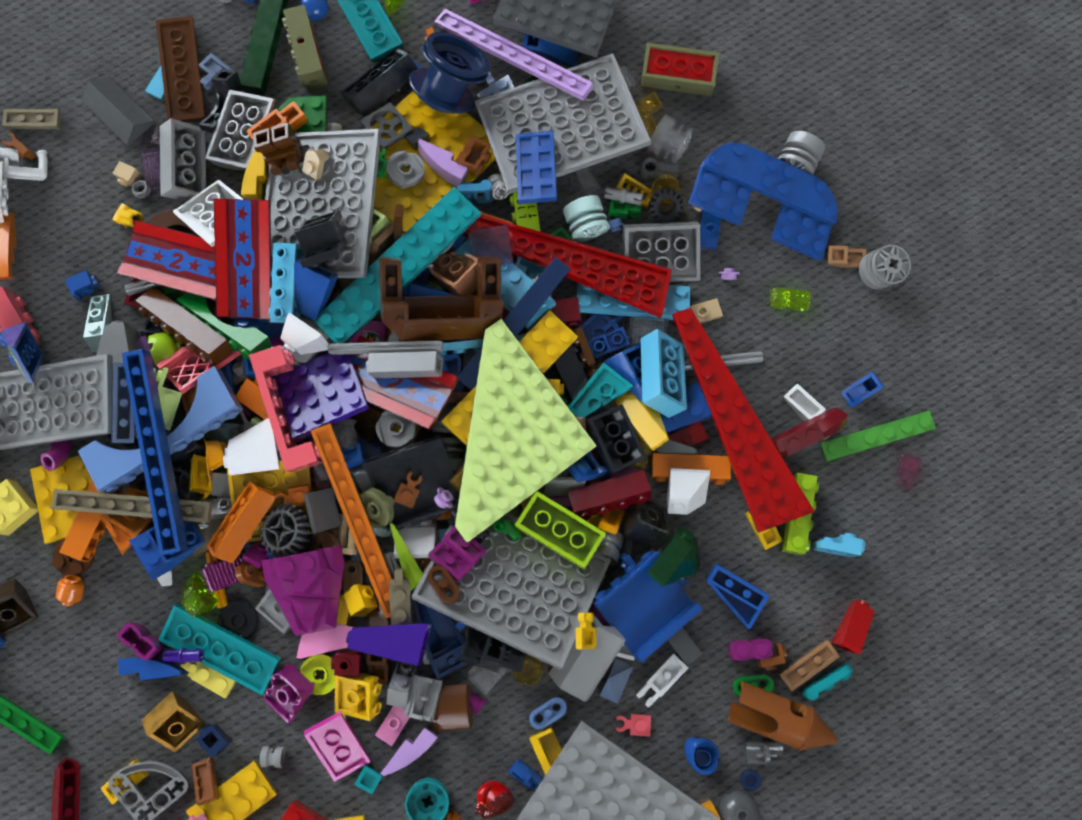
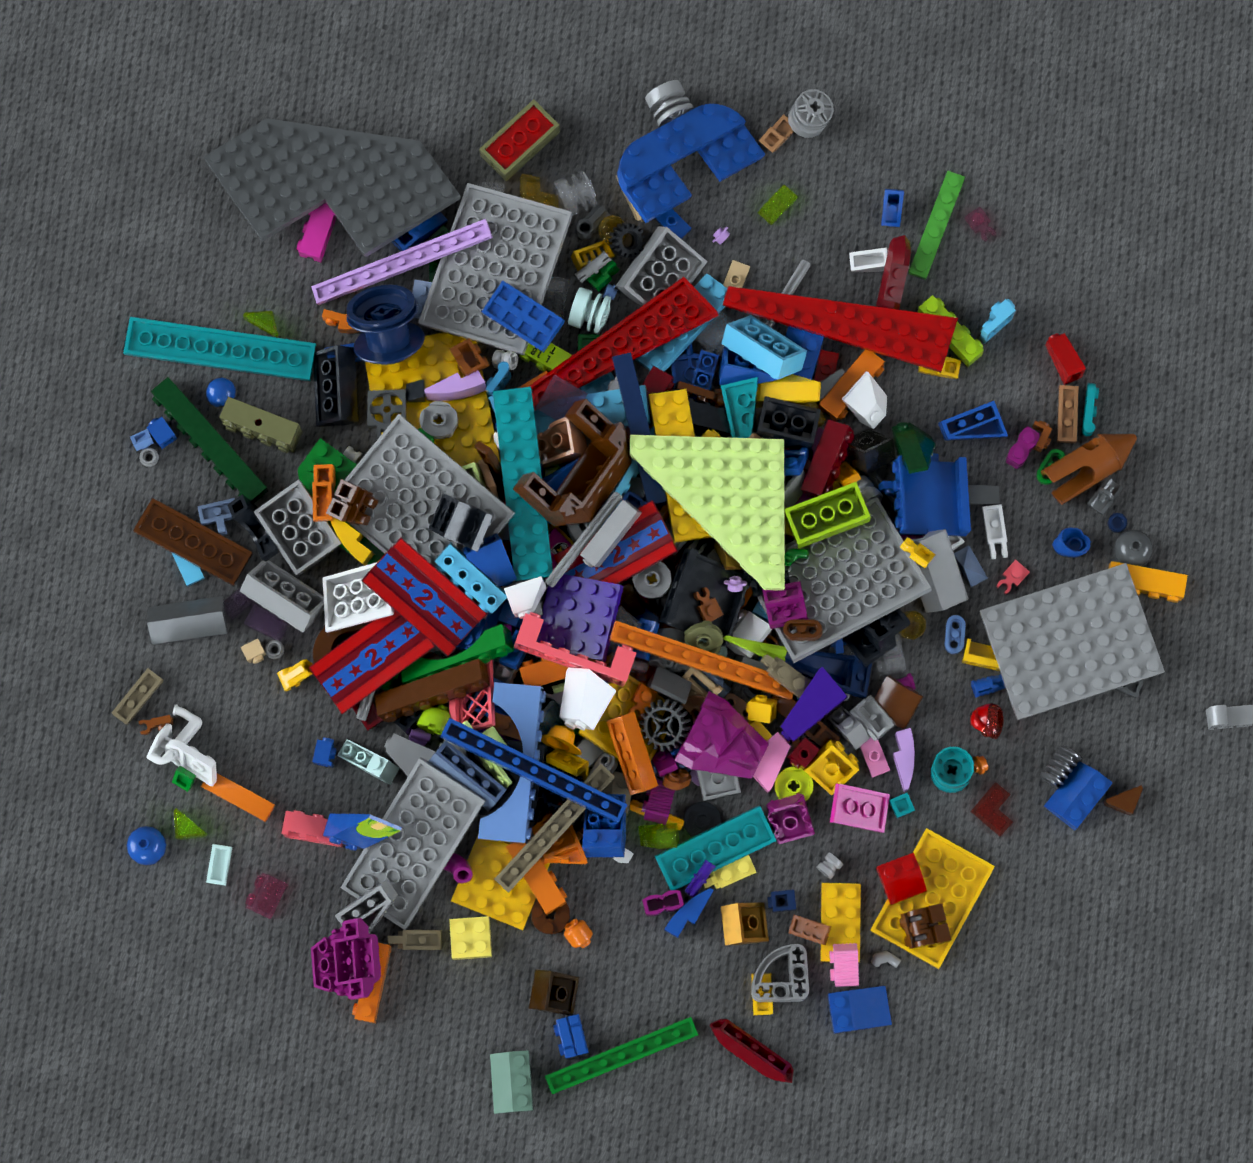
camera: 50 degrees left, 0 degrees up
tan plate [302,149,329,180] -> none

